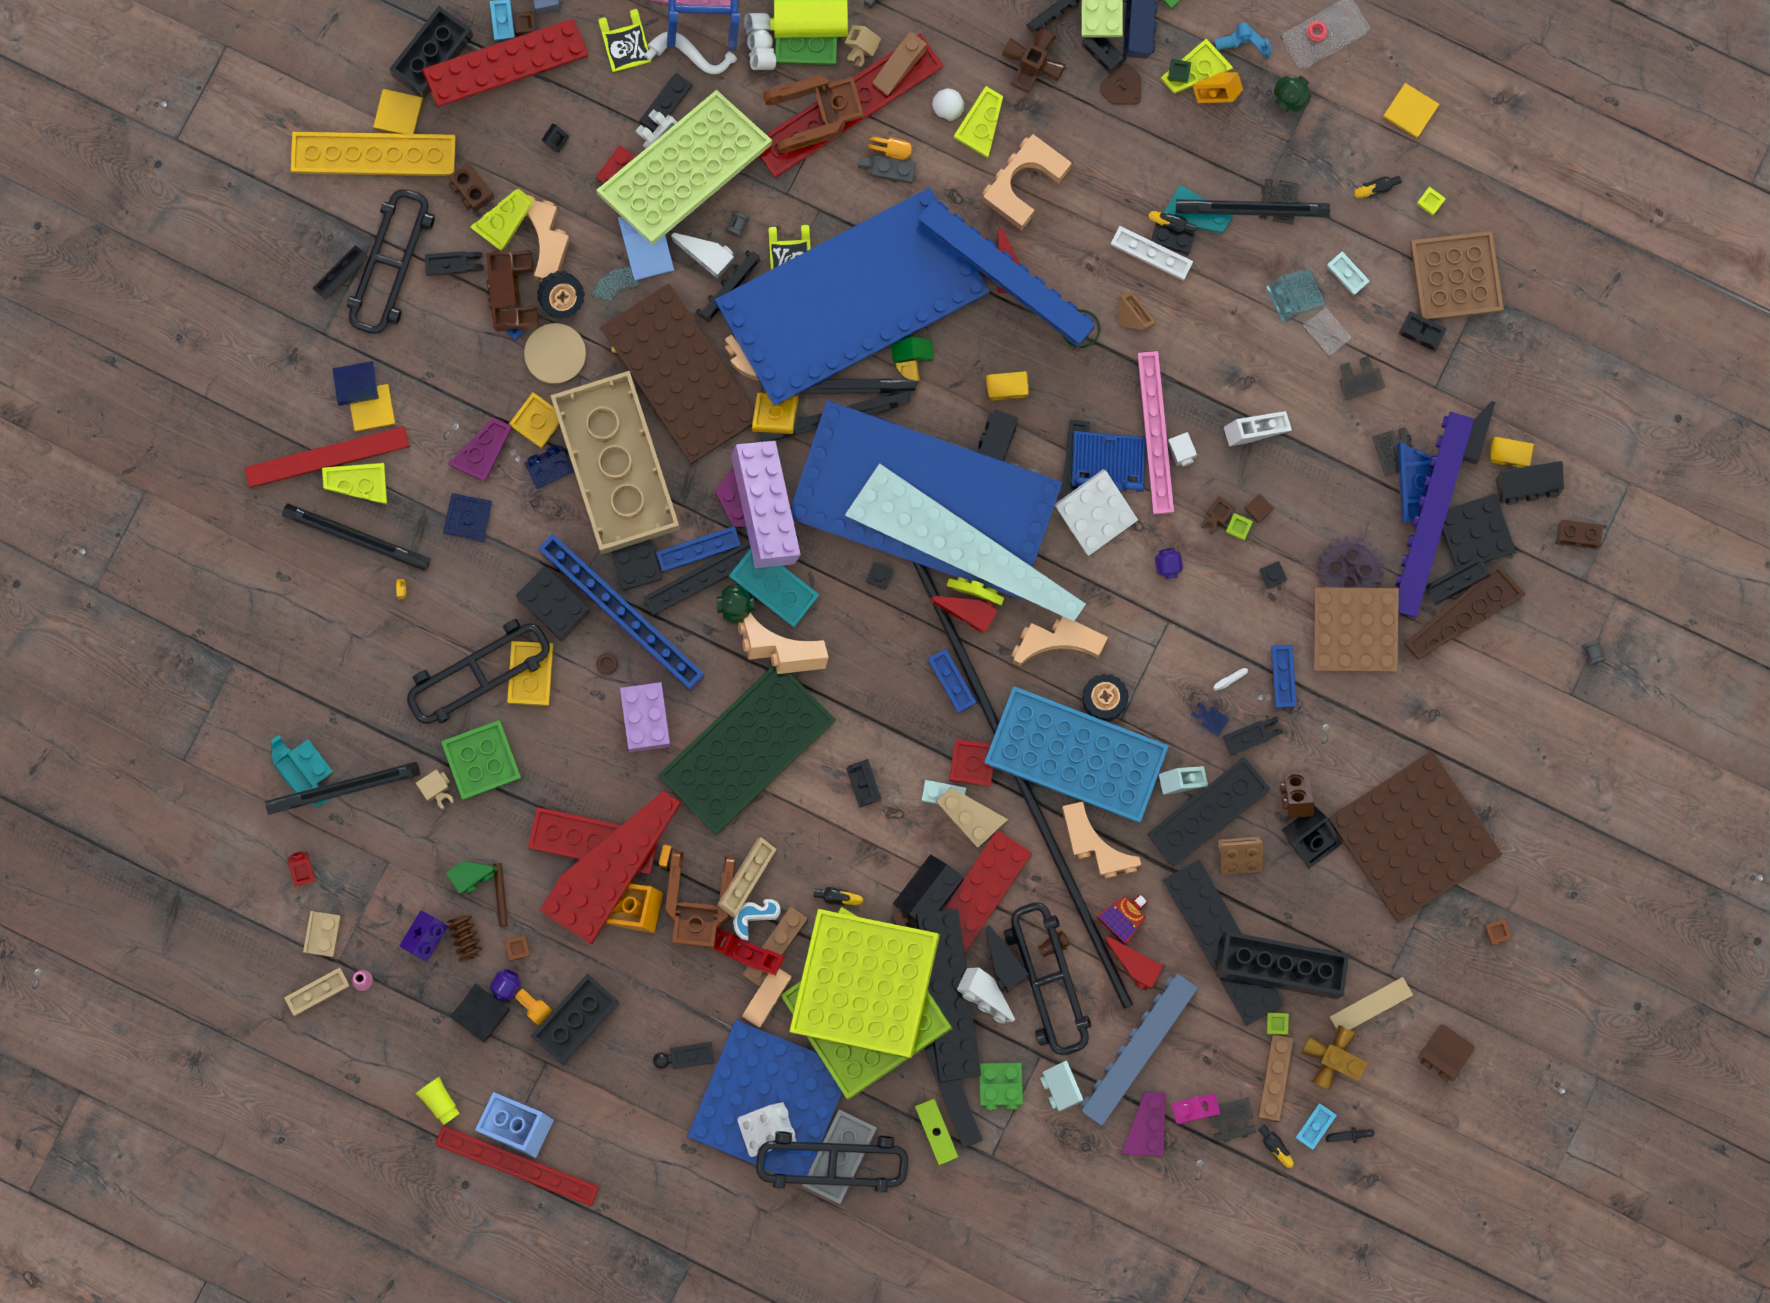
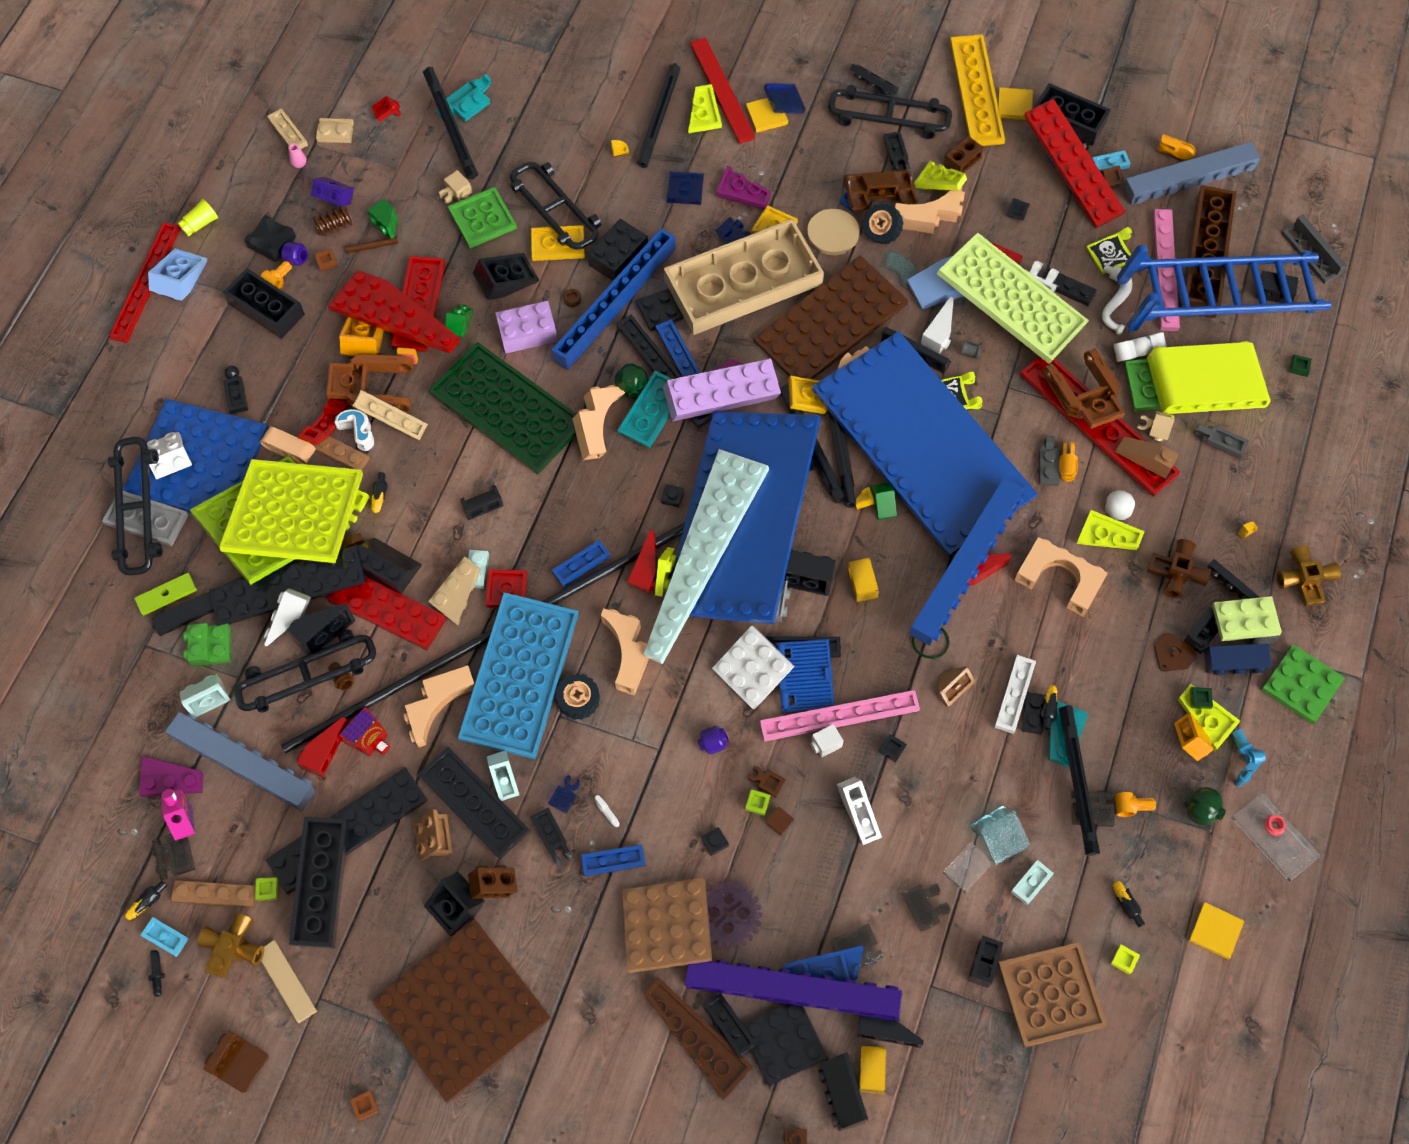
camera: 85 degrees right, 15 degrees down
none -> green slope [446,304,474,337]
none -> black slope [473,253,539,300]
none -> black plate [879,734,907,763]
none -> light orange axle [1115,792,1156,817]

